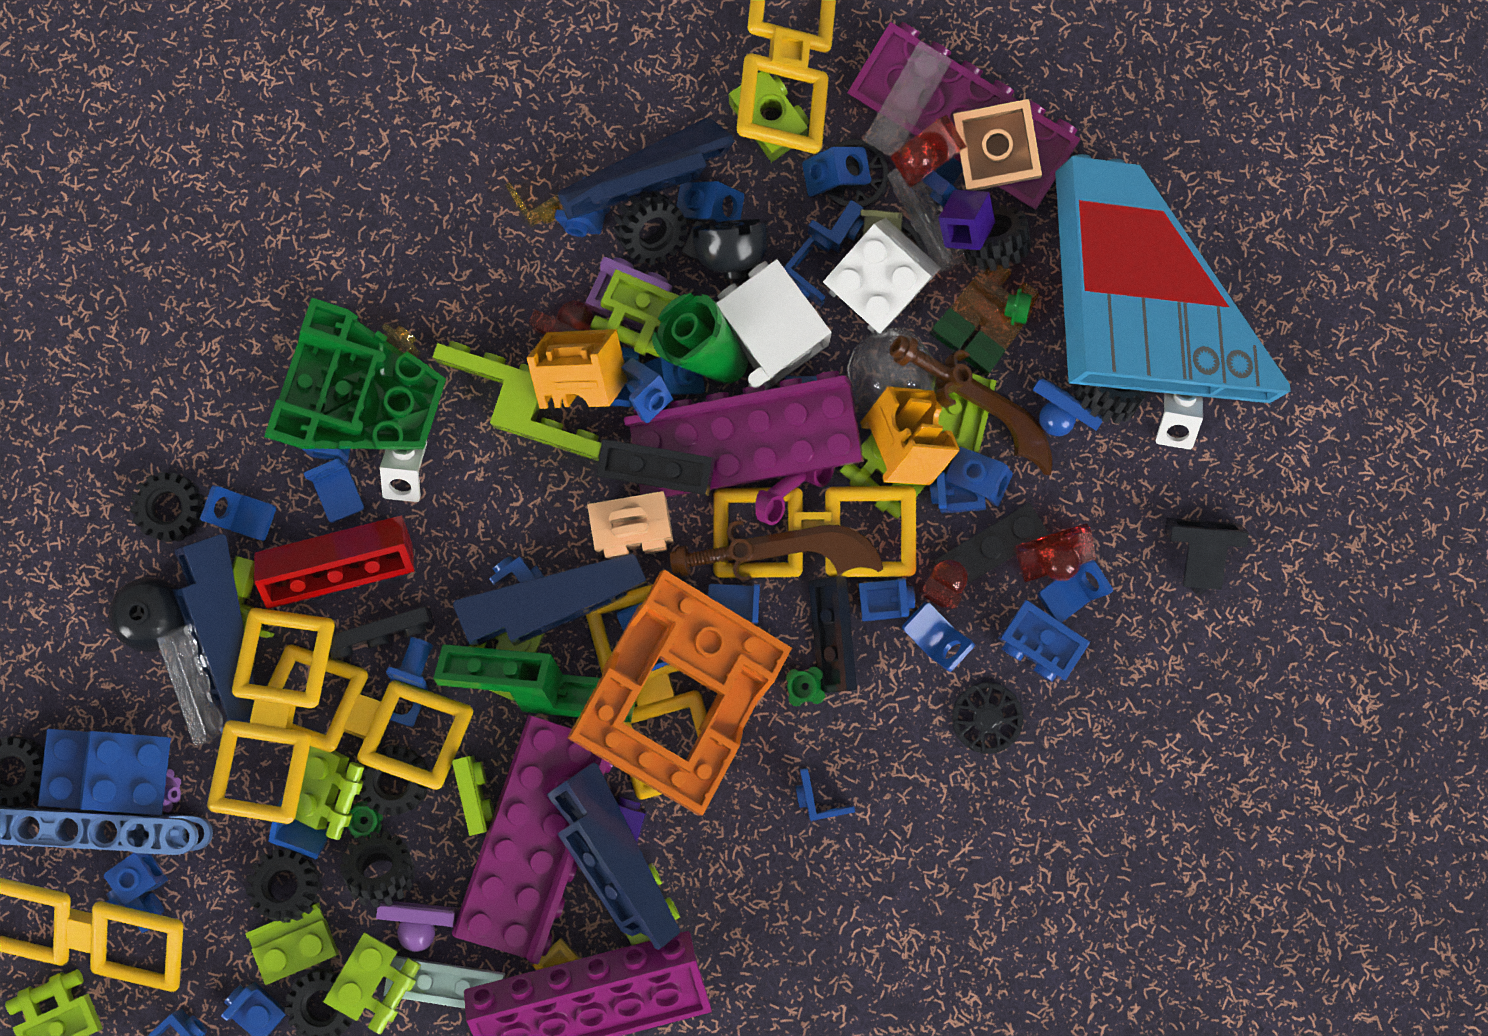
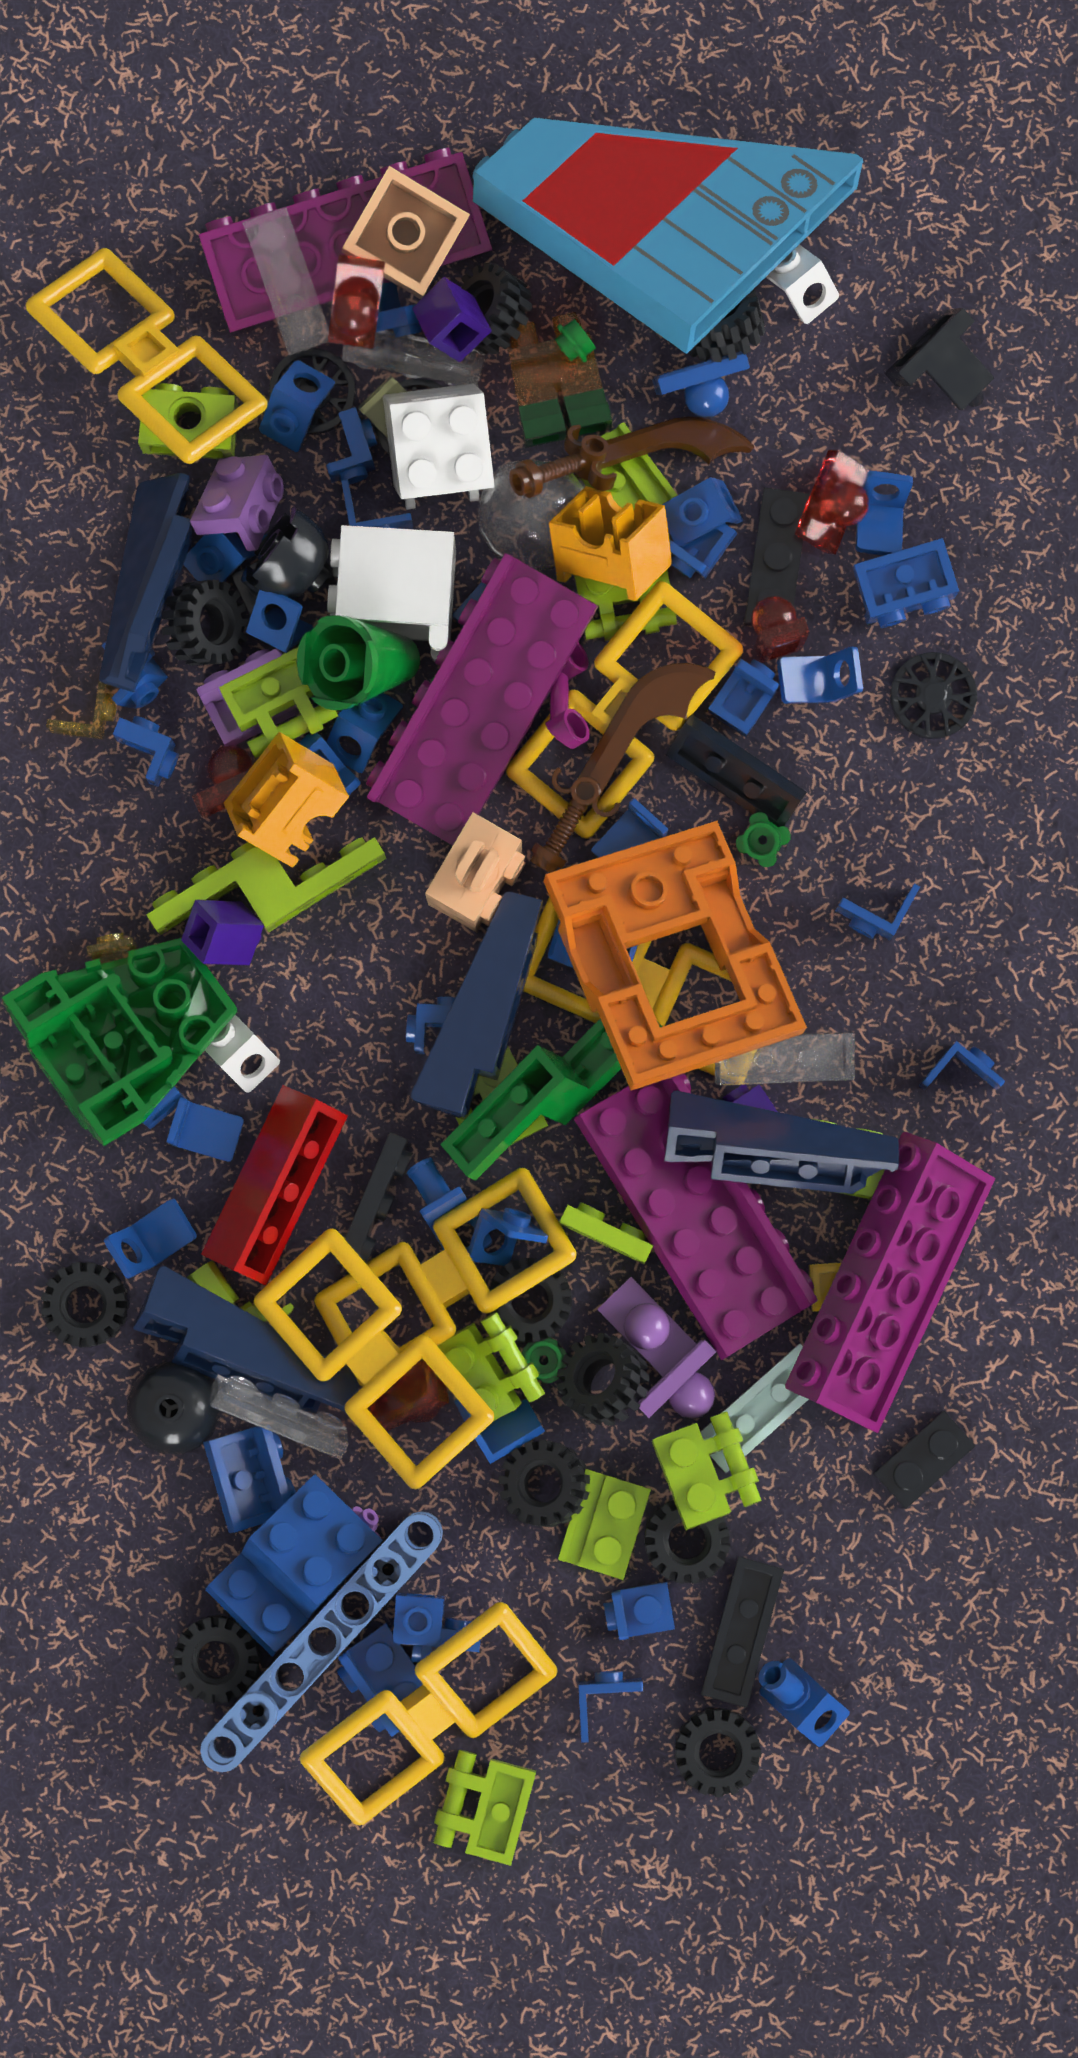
camera: 50 degrees left, 0 degrees up
black plate [596,439,715,496] -> none
blue bracket [621,358,673,423] -> none
none -> blue bracket [113,716,179,787]
none -> dark purple brick [181,900,264,965]
none -> medium lavender bracket [190,455,284,551]
none -> blue bracket [203,1424,296,1533]
none -> blue bracket [246,590,313,653]
none -> blue bracket [336,1622,423,1737]
none -> clear red tile [367,1360,449,1431]
none -> blue bracket [468,1208,548,1266]
none -> medium lavender tile [597,1277,696,1377]
none -> clear plate [715,1032,855,1086]
none -> blue bracket [919,1041,1005,1090]

